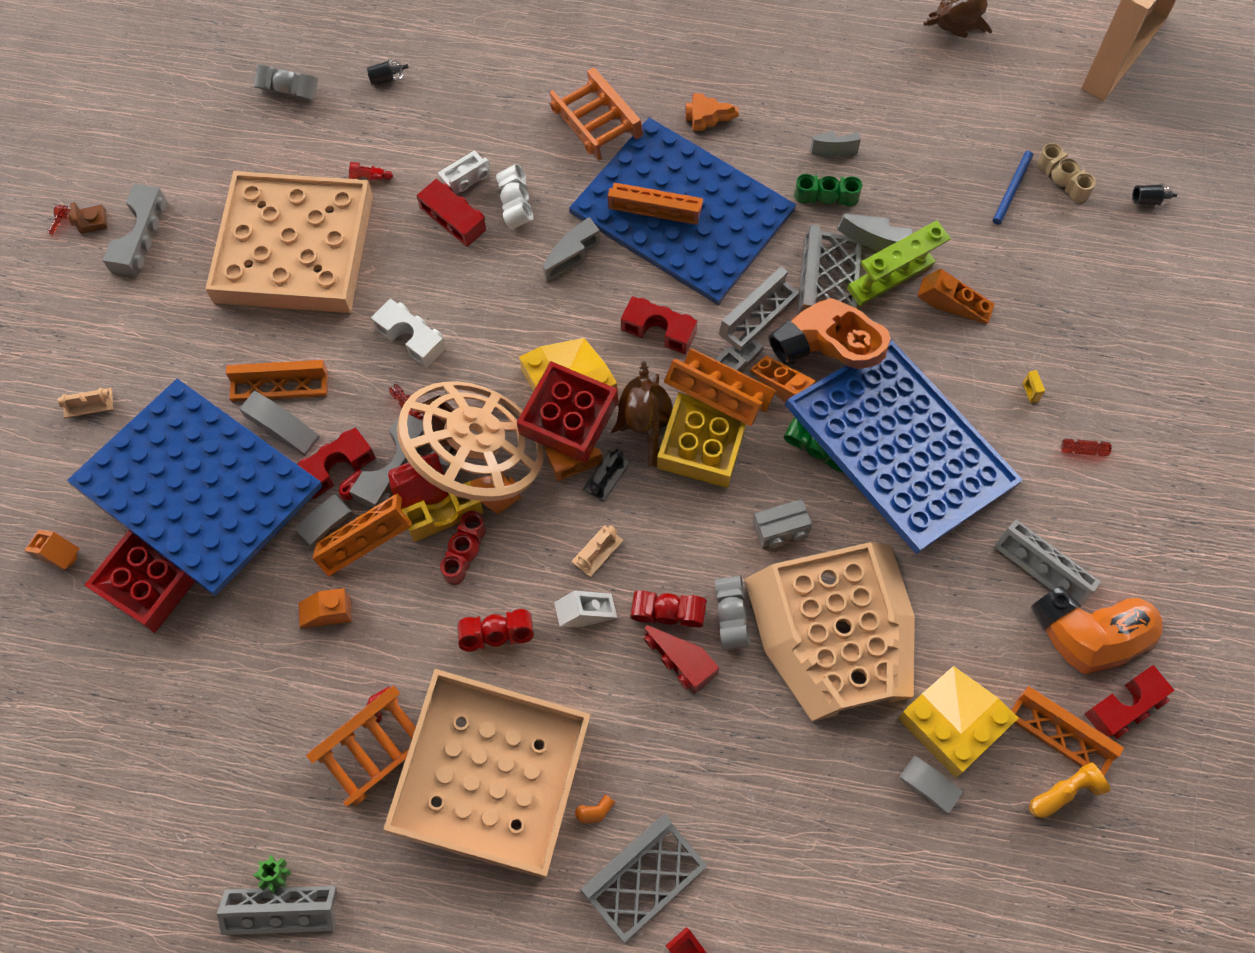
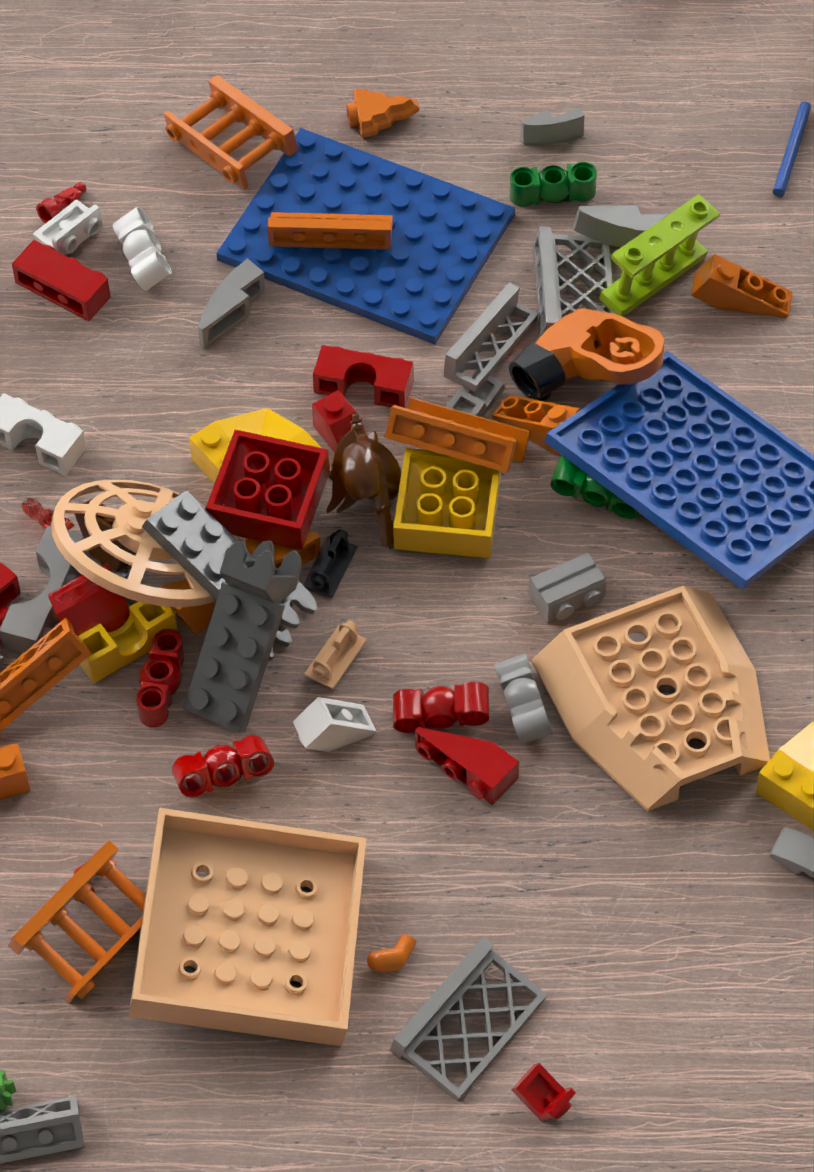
camera: 10 degrees left, 10 degrees down
none -> red piece [36,182,87,223]
none -> hinge [142,490,317,661]
none -> dark grey hinge [183,541,302,733]
none -> red slope [312,390,366,453]

